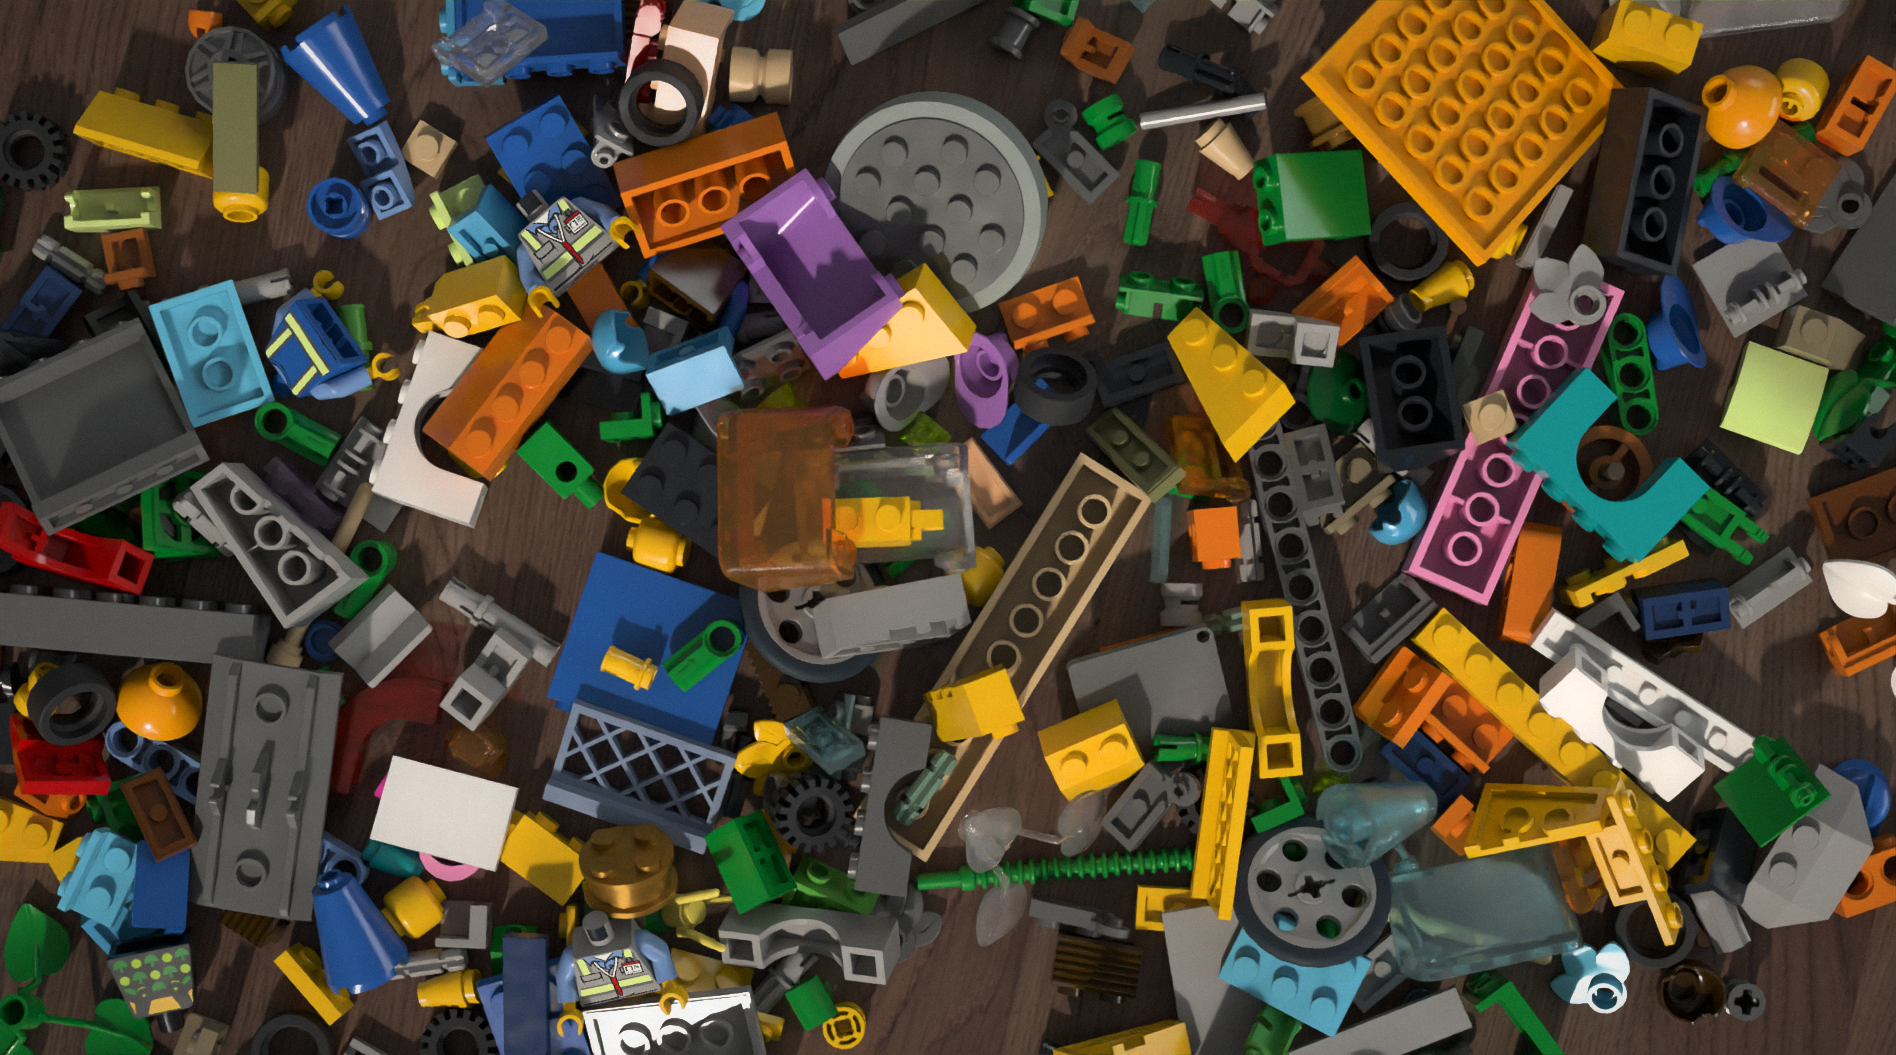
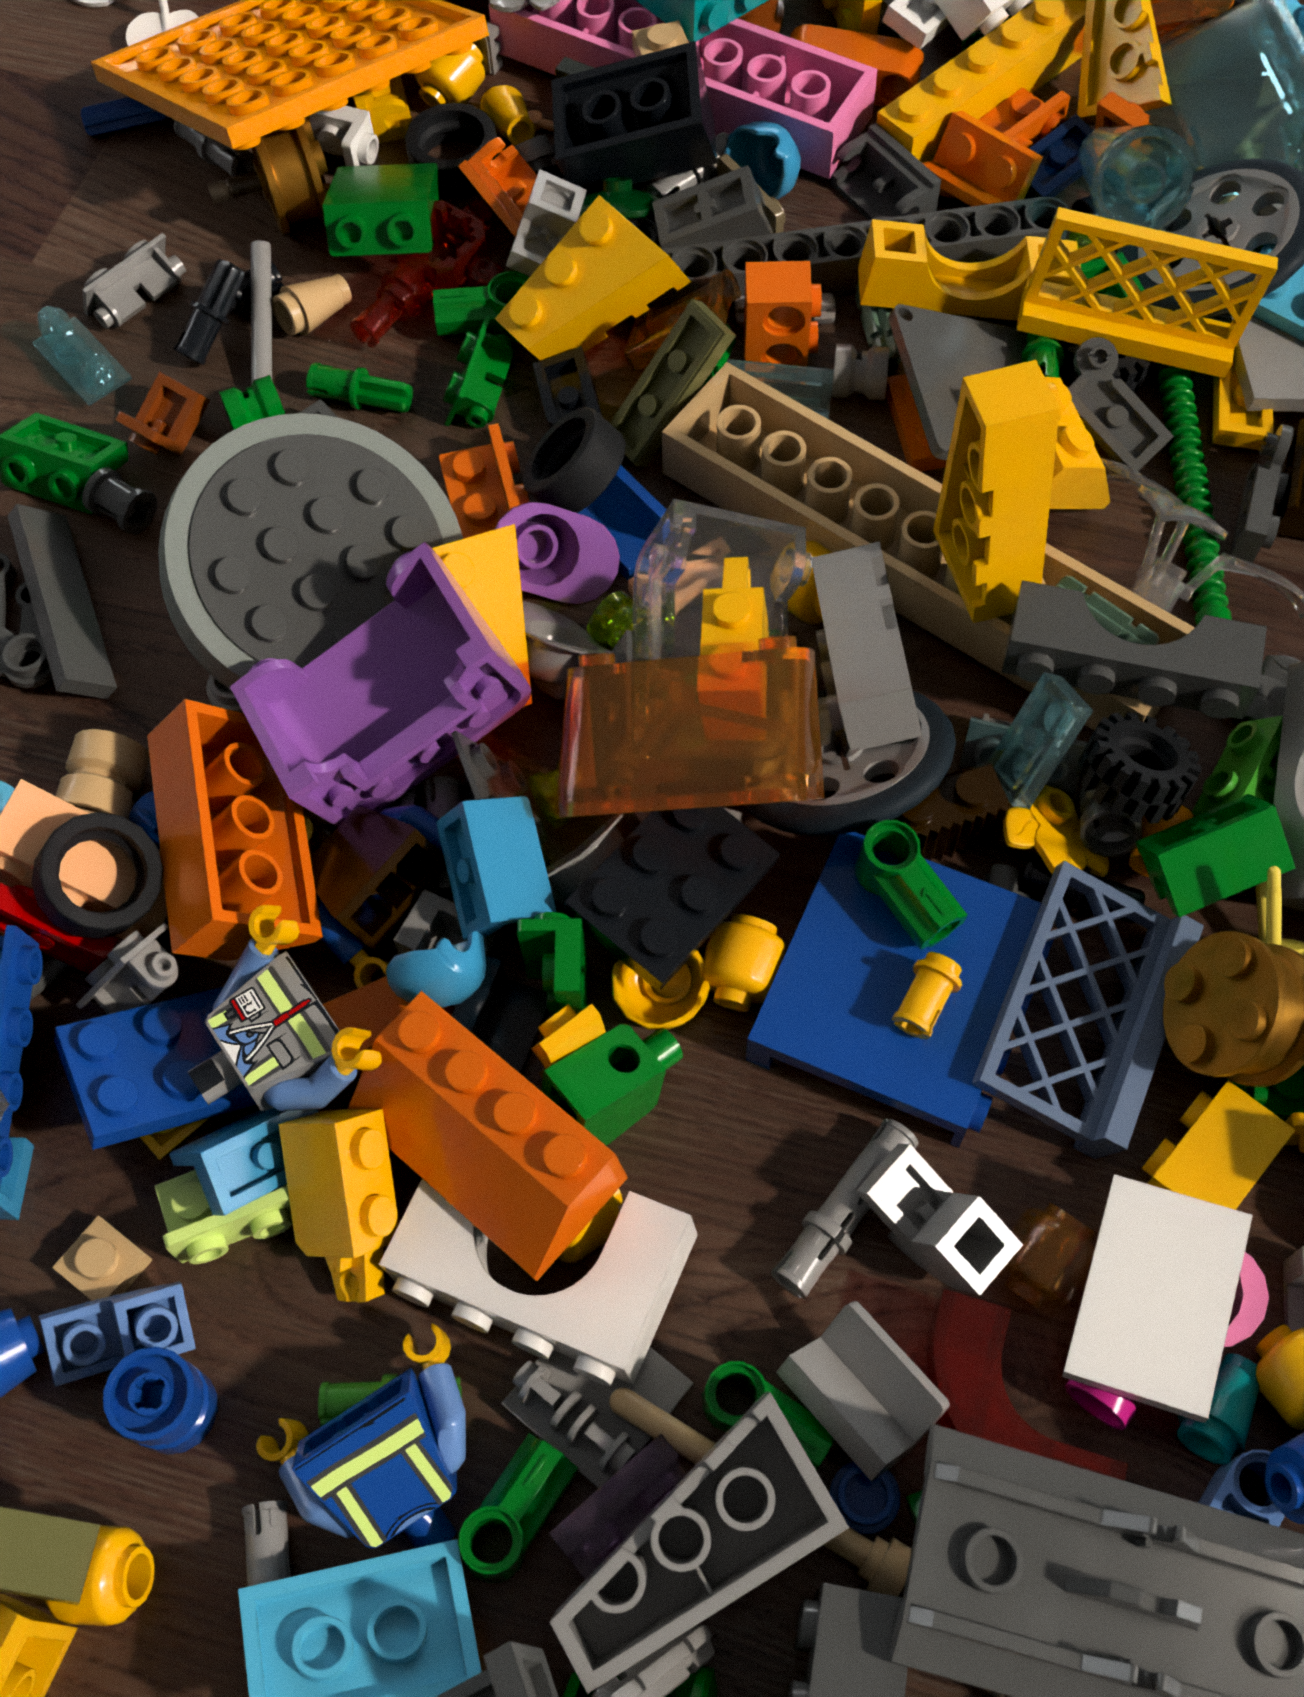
camera: 80 degrees left, 25 degrees down
none -> yellow slope [531,1004,606,1079]

